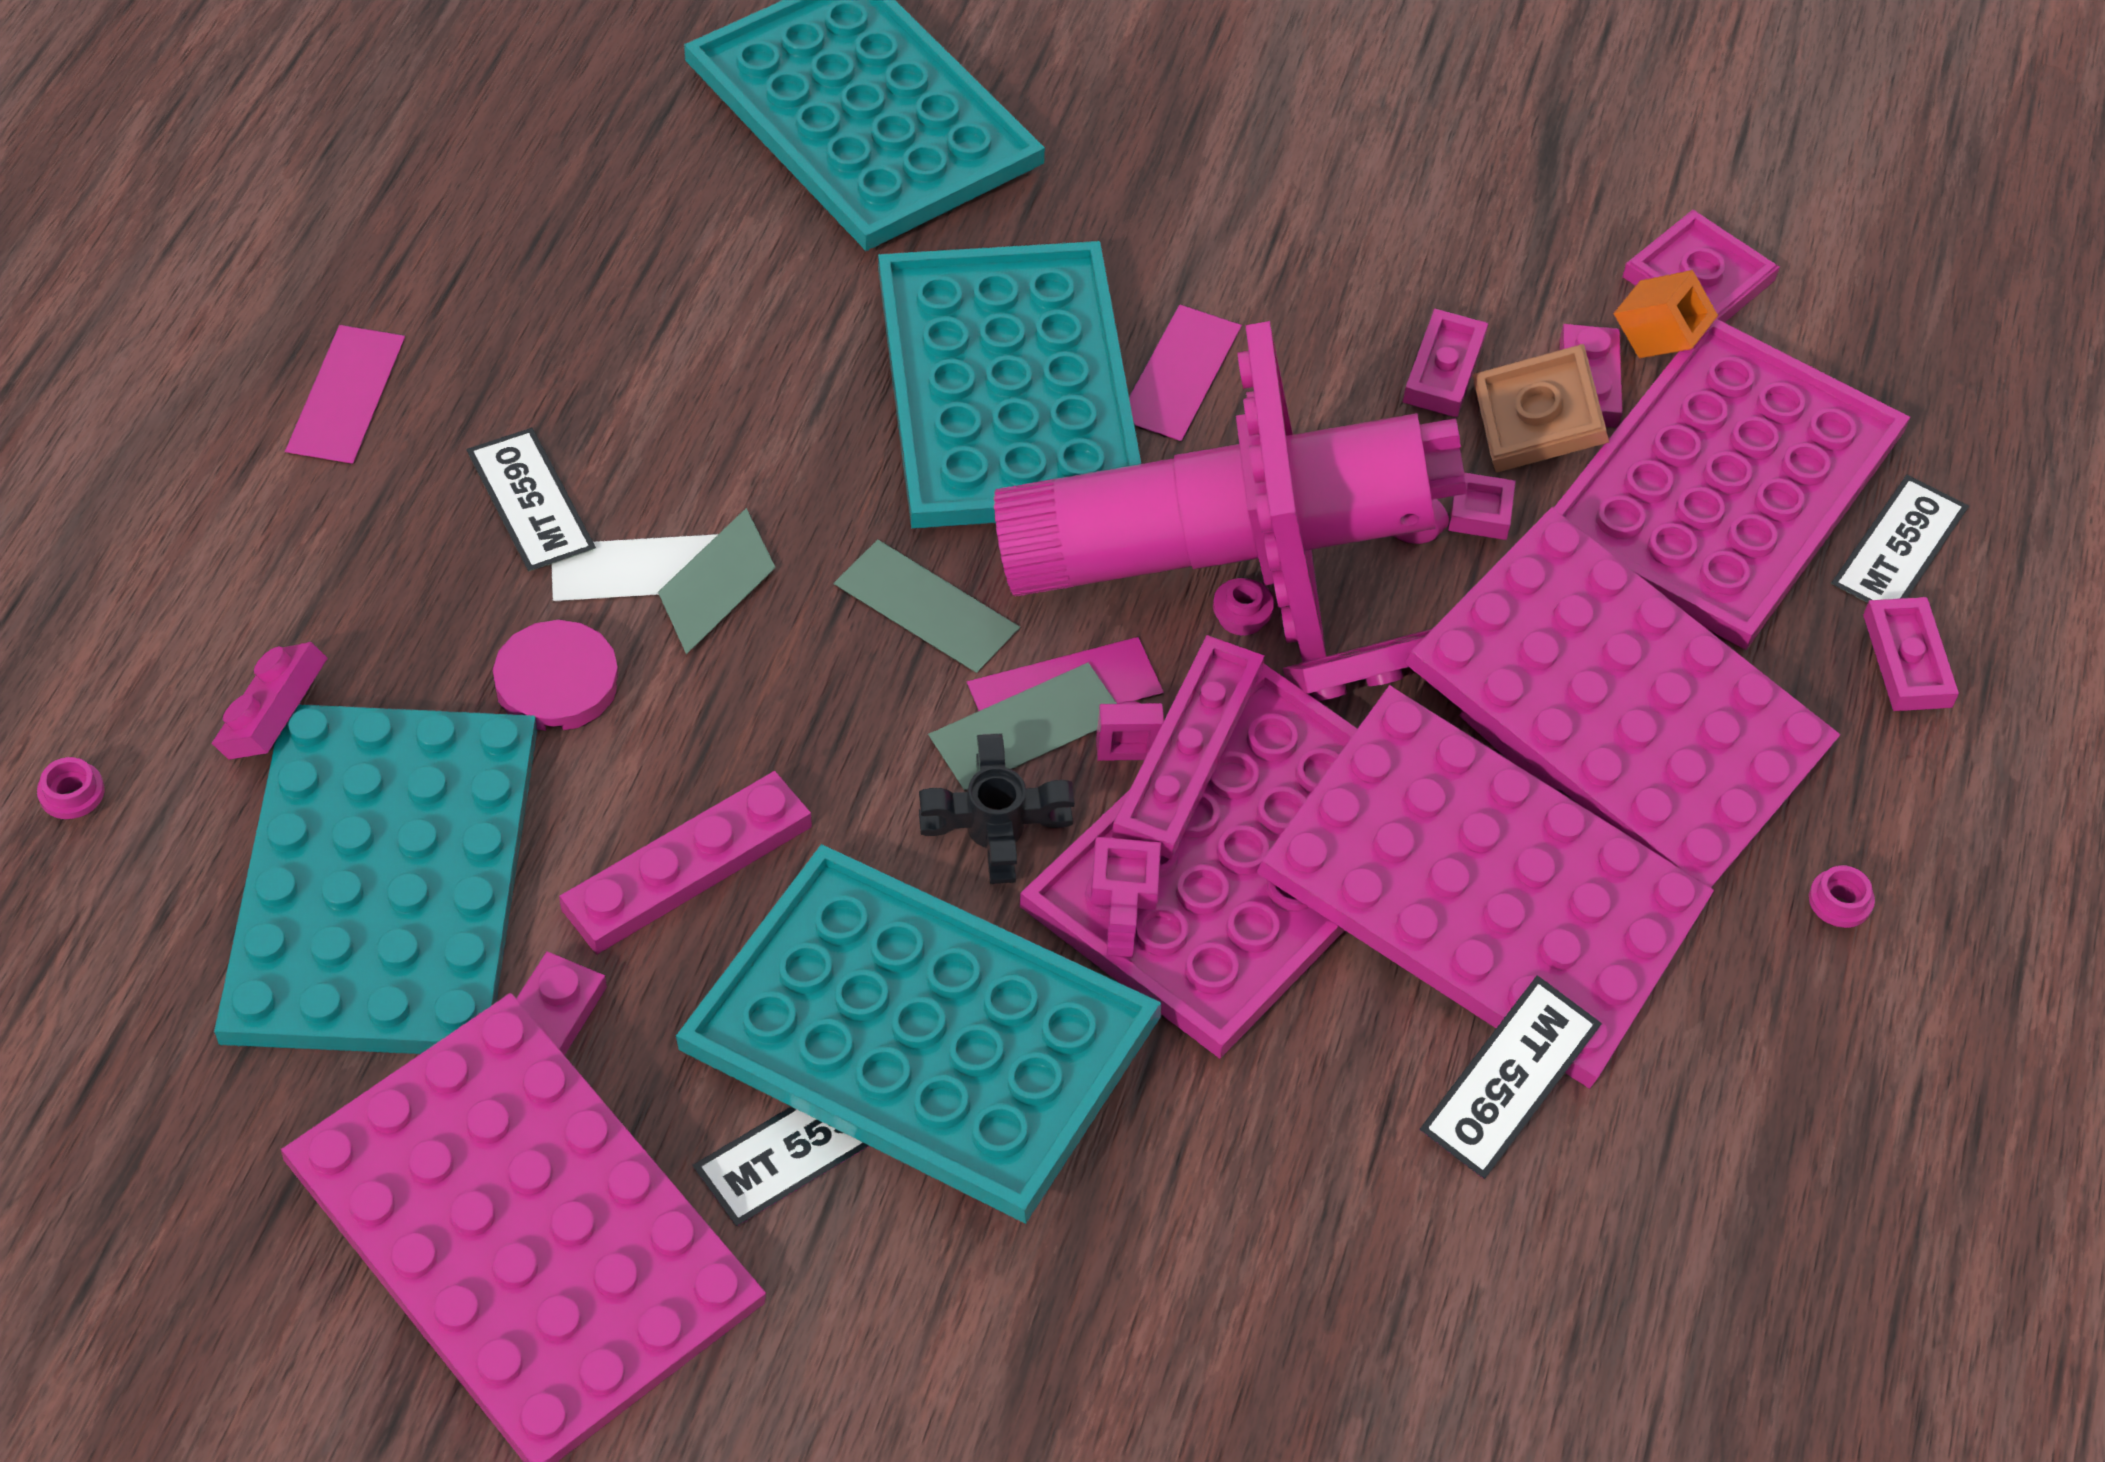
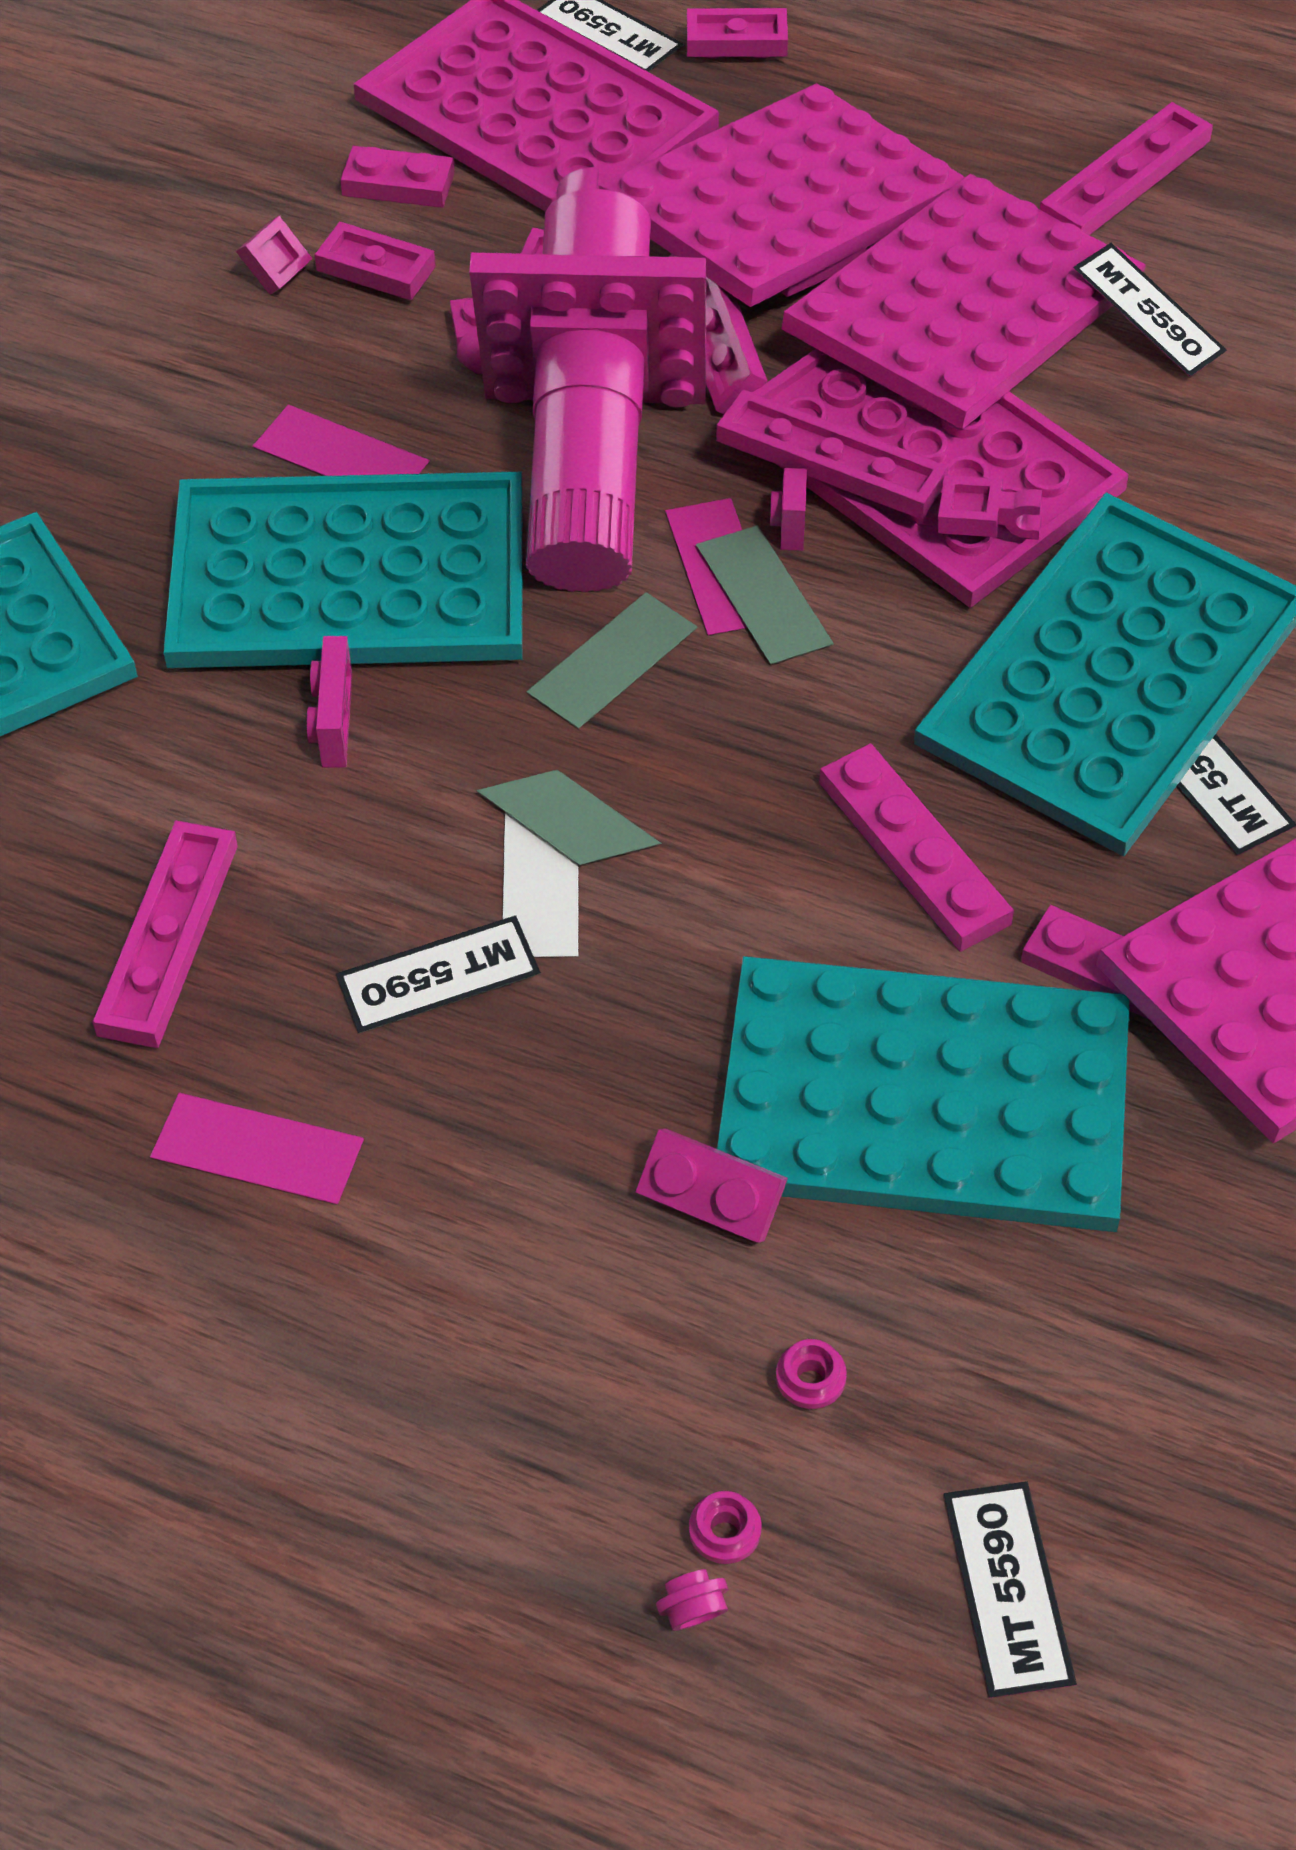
camera: 80 degrees left, 0 degrees up
dark pink tile [493,620,619,731] -> none
black pin [919,733,1075,884] -> none
dark pink plate [1213,578,1274,636] -> none
nougat tile [1472,344,1609,473] -> none
orange brick [1613,270,1718,358] -> none
dark pink tile [1622,210,1780,323] -> none
dark pink plate [1809,865,1875,928] -> none
none -> dark pink plate [93,820,238,1048]
none -> dark pink plate [236,216,313,295]
none -> dark pink plate [307,636,353,768]
none -> dark pink plate [1040,102,1213,235]

